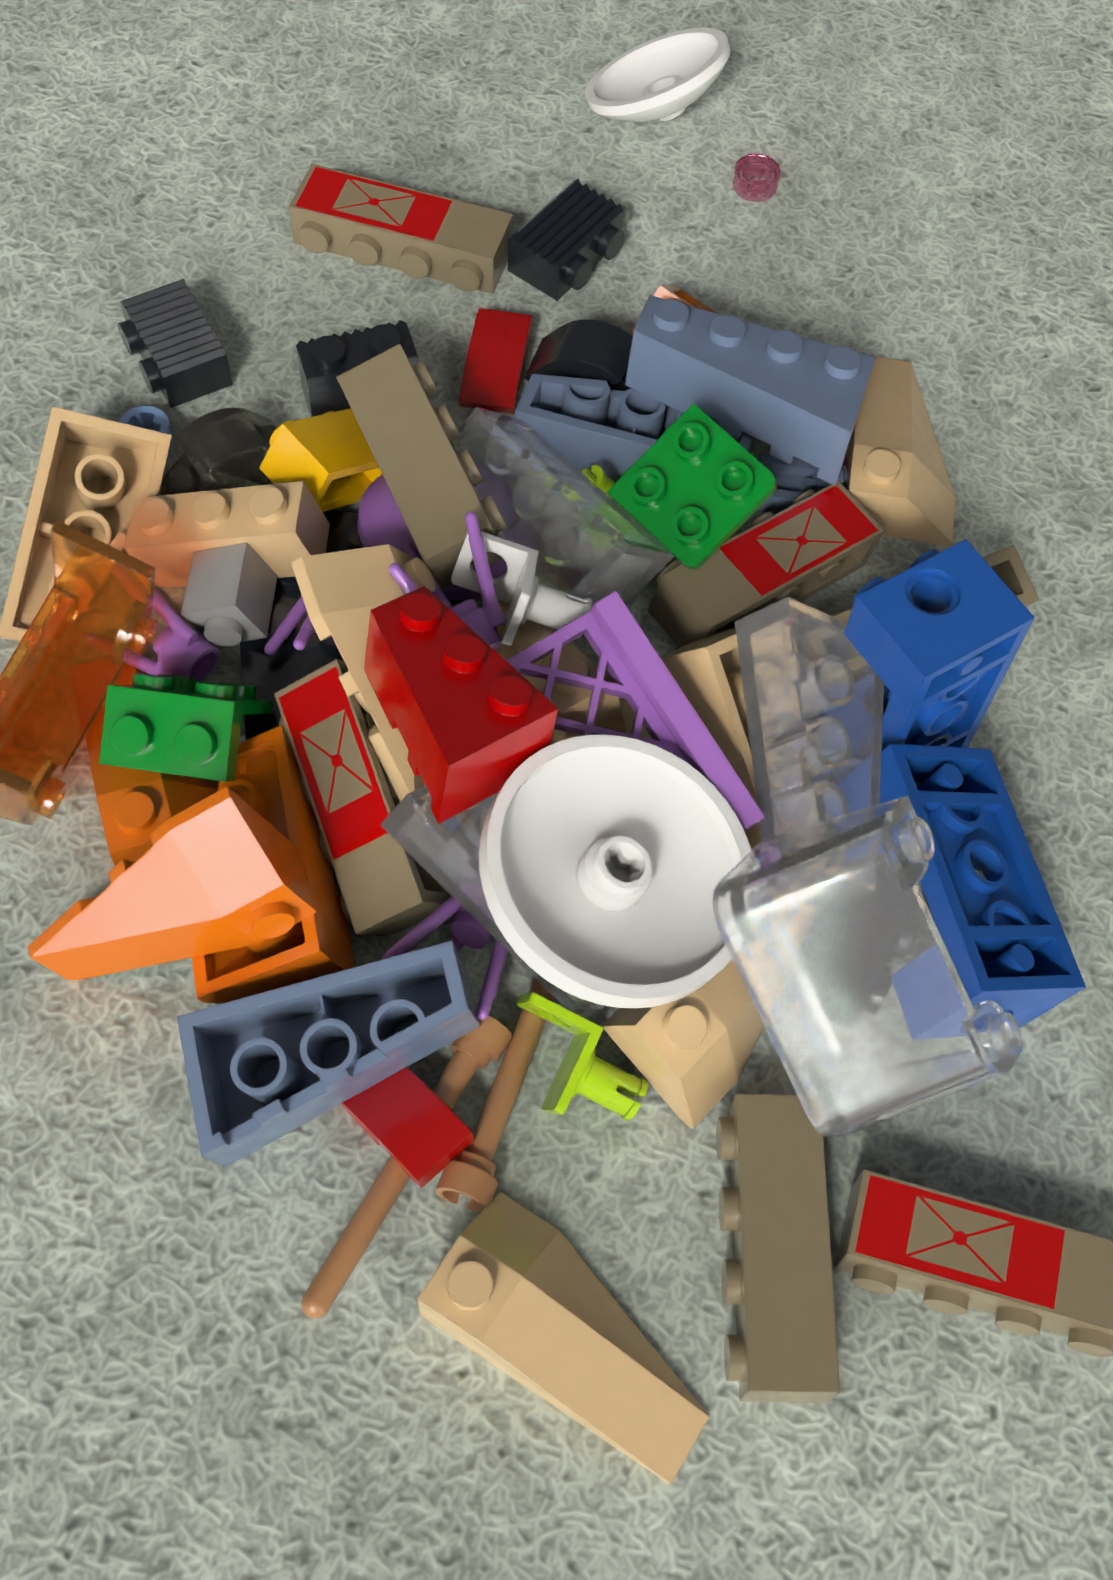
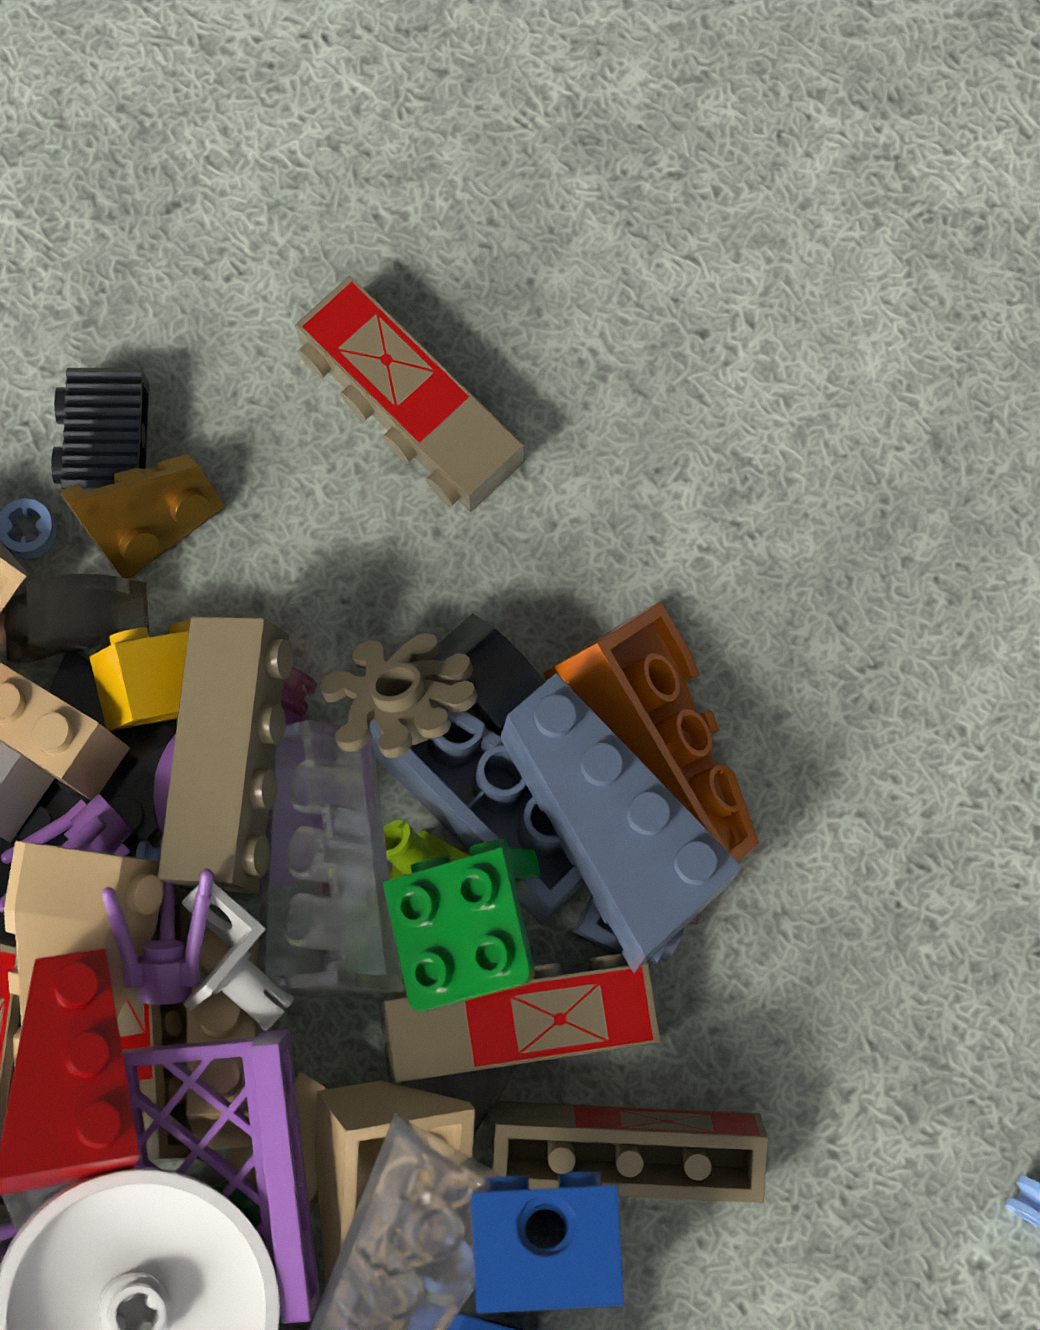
camera: 35 degrees right, 15 degrees up
black brick [296,320,419,417] -> none
red slope [459,308,533,414] -> none
black brick [508,179,625,301] -> none
white dish [585,27,731,122] -> none
clear pink bush [732,153,781,202] -> none
tan wedge [844,356,956,547] -> none
none -> pearl gold wing [59,454,225,582]
none -> dark tan animal [319,633,478,759]

